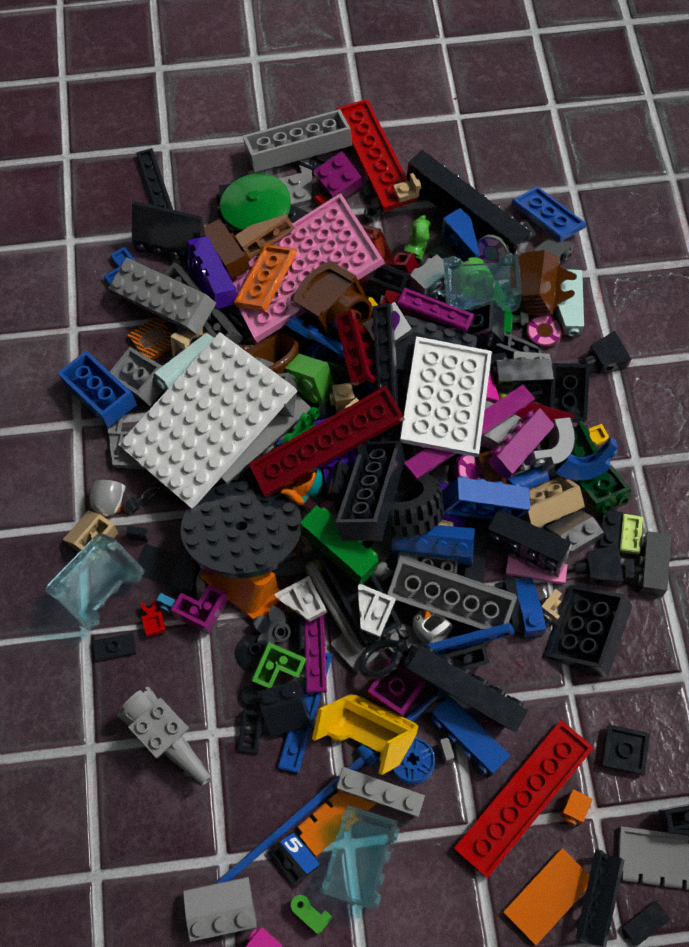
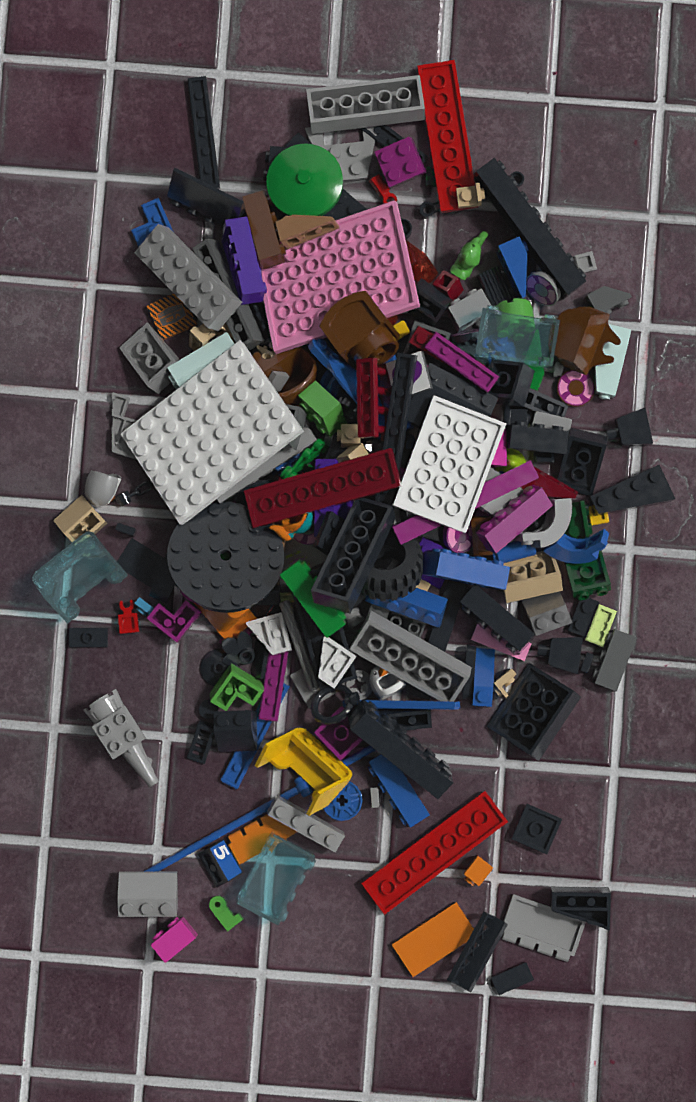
camera: 10 degrees right, 20 degrees up
blue brick [57,351,137,428] -> none
orange tile [234,244,297,312] -> none
blue tile [511,186,586,242] -> none
none -> black wedge [587,465,676,516]

